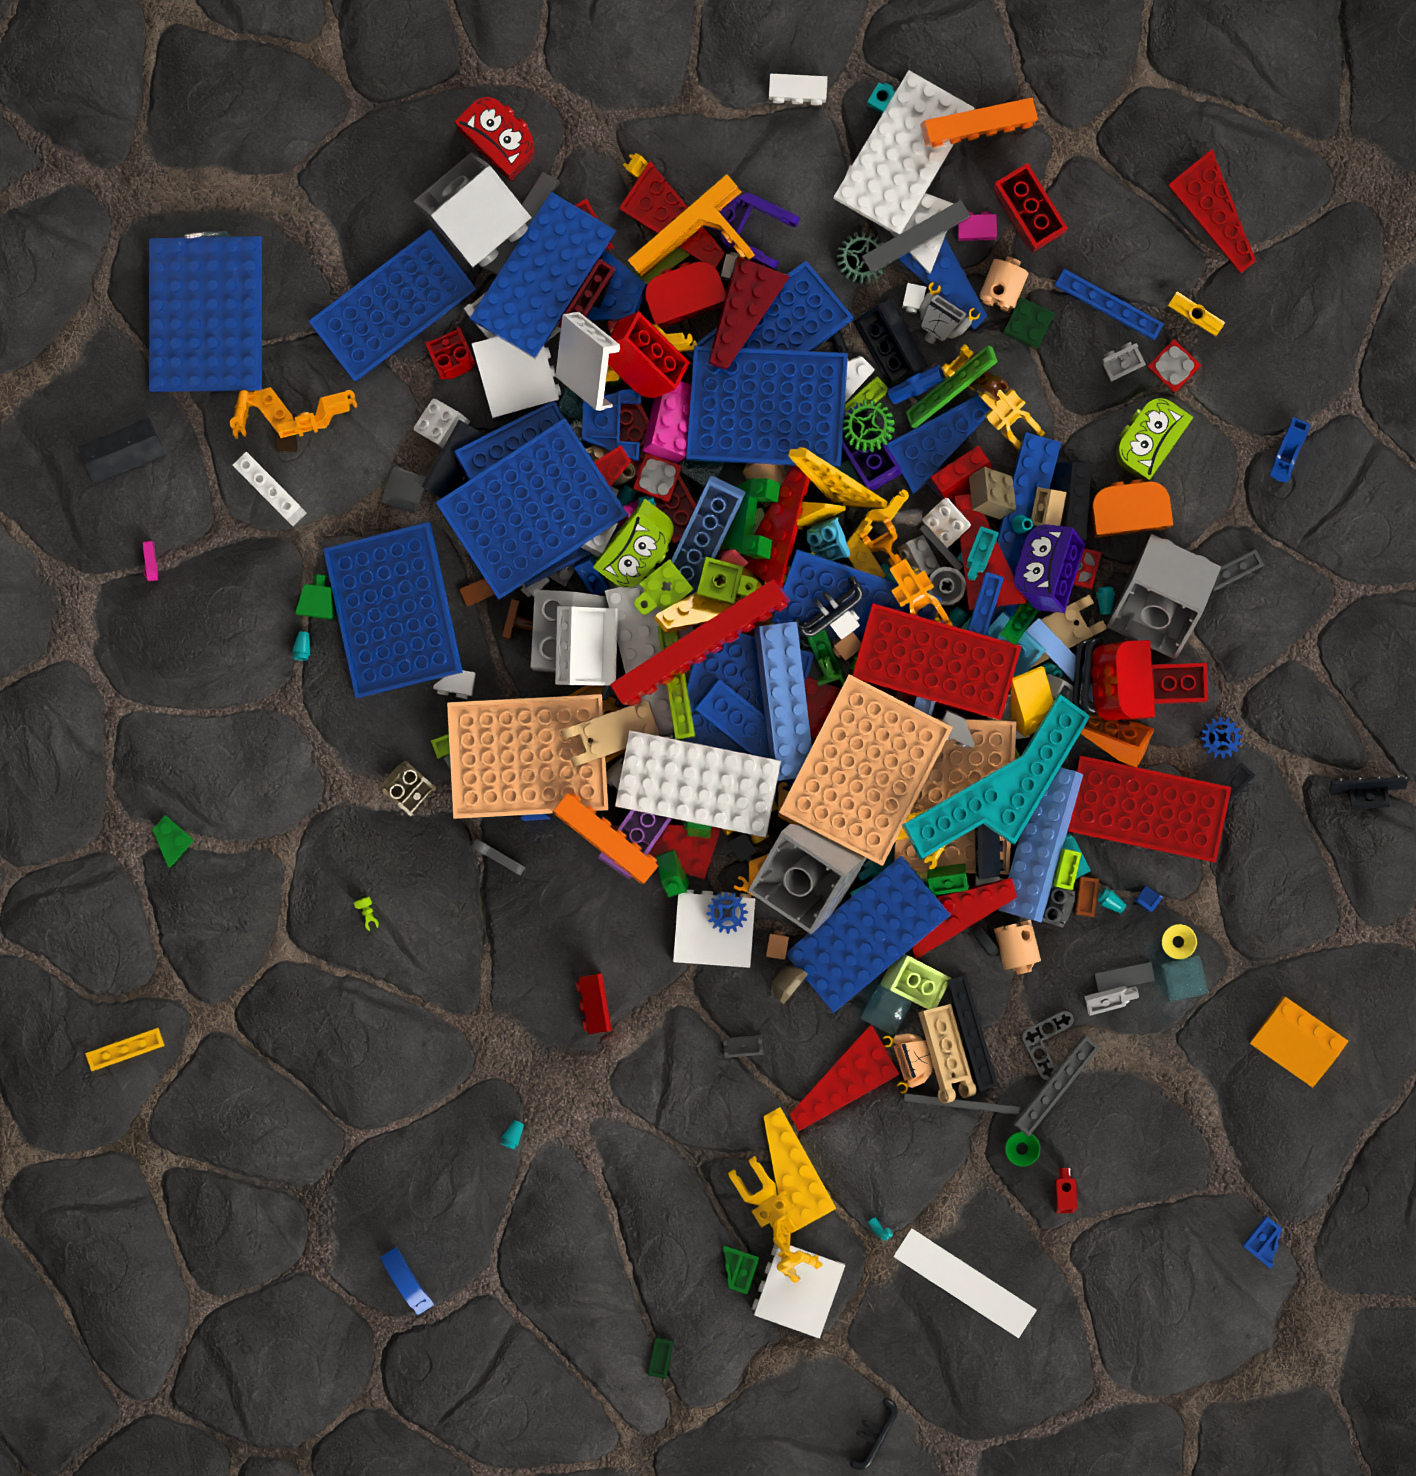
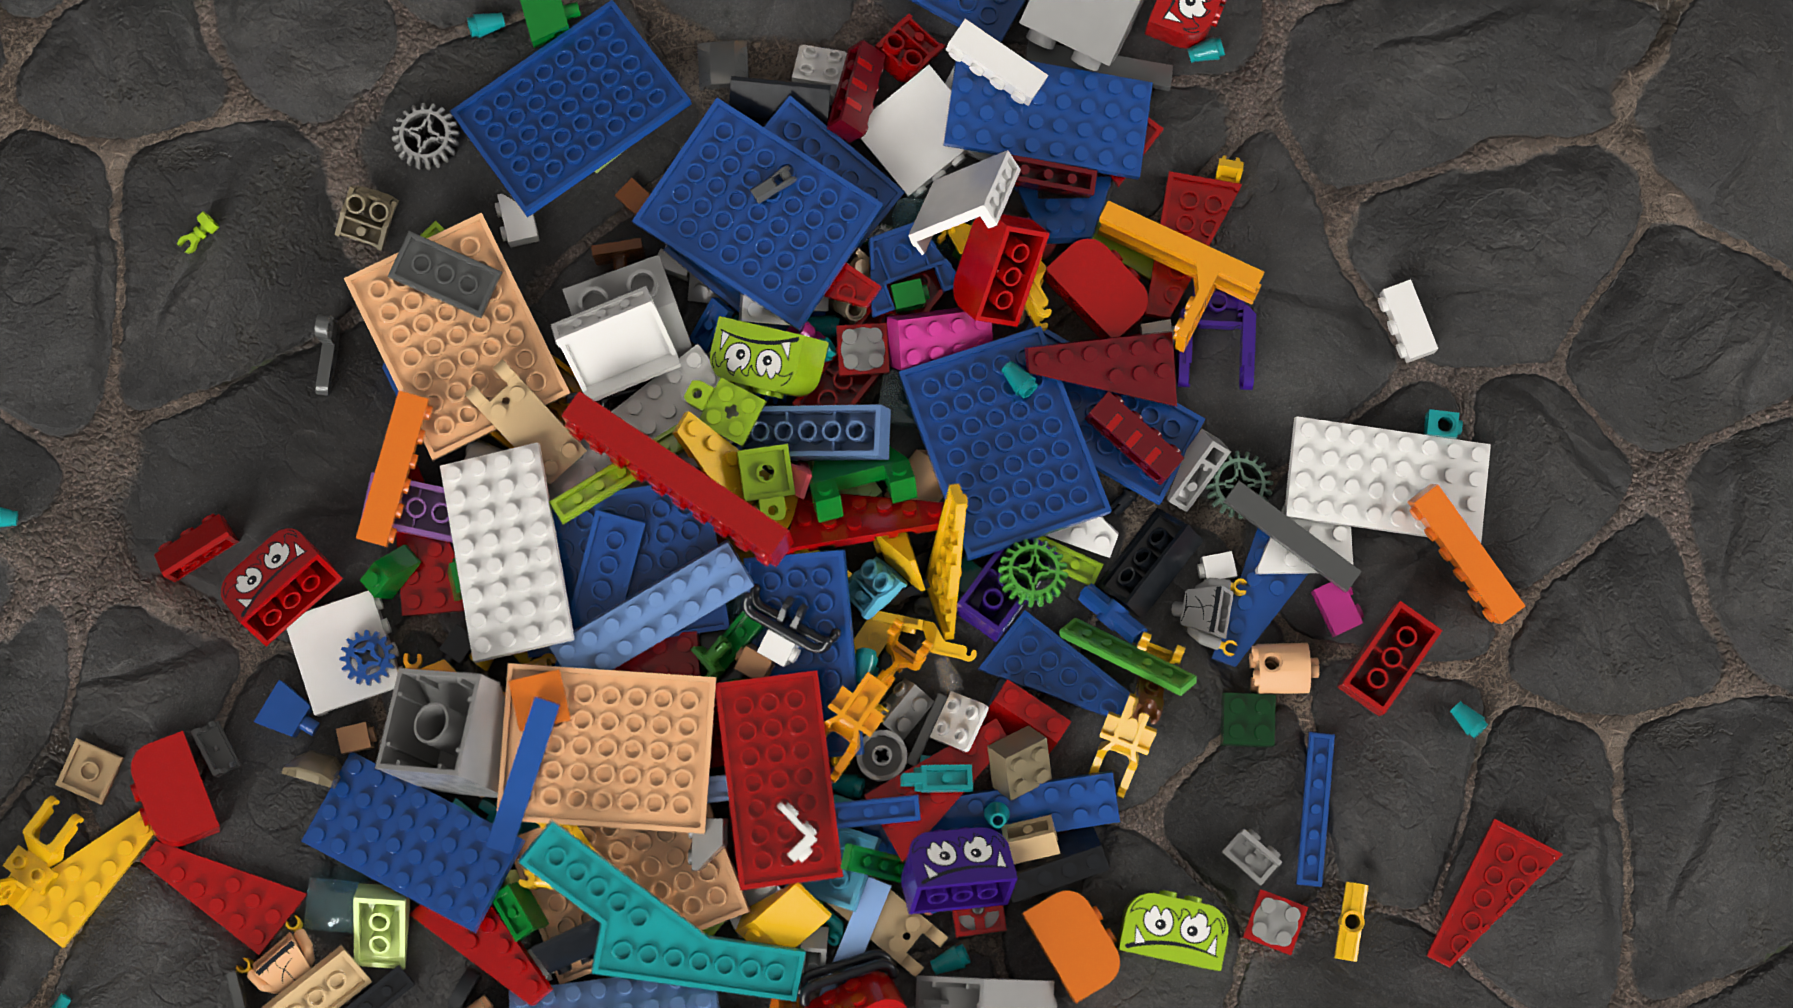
camera: 65 degrees right, 5 degrees down
none -> tan tile [55,738,125,805]
none -> red brick [130,731,220,847]
none -> red brick [221,528,343,646]
none -> blue torso [254,680,321,738]
none -> dark grey tile [388,231,502,319]
none -> light grey gear [392,103,460,170]
none -> blue tile [486,696,560,854]
none -> orange tile [508,669,571,732]
none -> dark grey bar [750,165,797,204]
none -> white bracket [777,802,817,863]
none -> dark red brick [827,40,886,143]
none -> teal cone [855,648,878,685]
none -> green brick [891,278,930,314]
none -> white brick [946,19,1048,106]
none -> teal cone [1001,361,1038,398]
none -> dark red brick [1084,391,1185,485]
none -> light grey slope [1167,429,1231,512]
none -> teal cone [1187,36,1225,63]
none -> teal cone [1450,701,1488,739]

